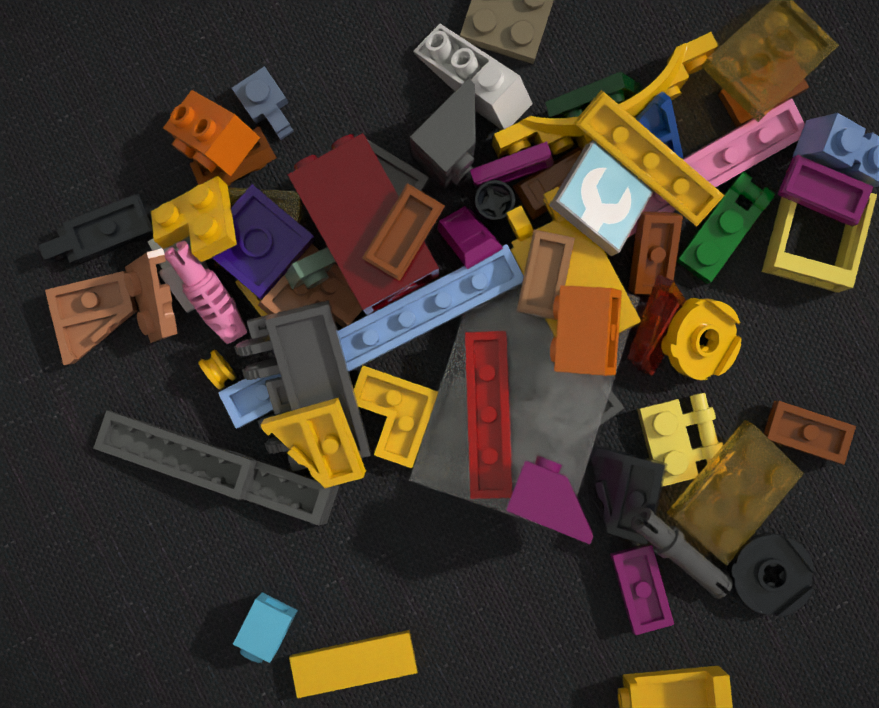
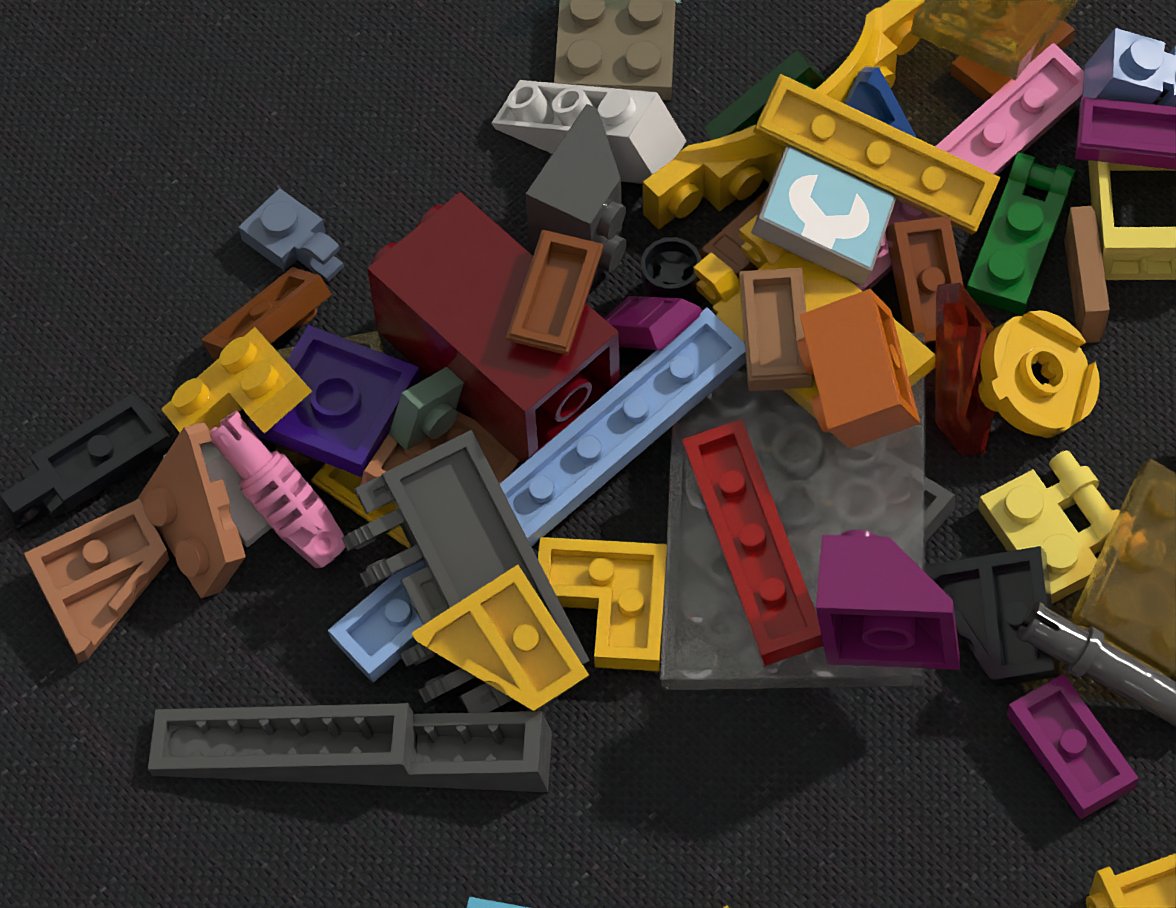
camera: 10 degrees left, 25 degrees down
orange brick [163,90,260,176] -> none
yellow bush [198,349,237,390] -> none
magenta tile [470,141,554,189] -> none
none -> medium nougat tile [1064,206,1110,343]

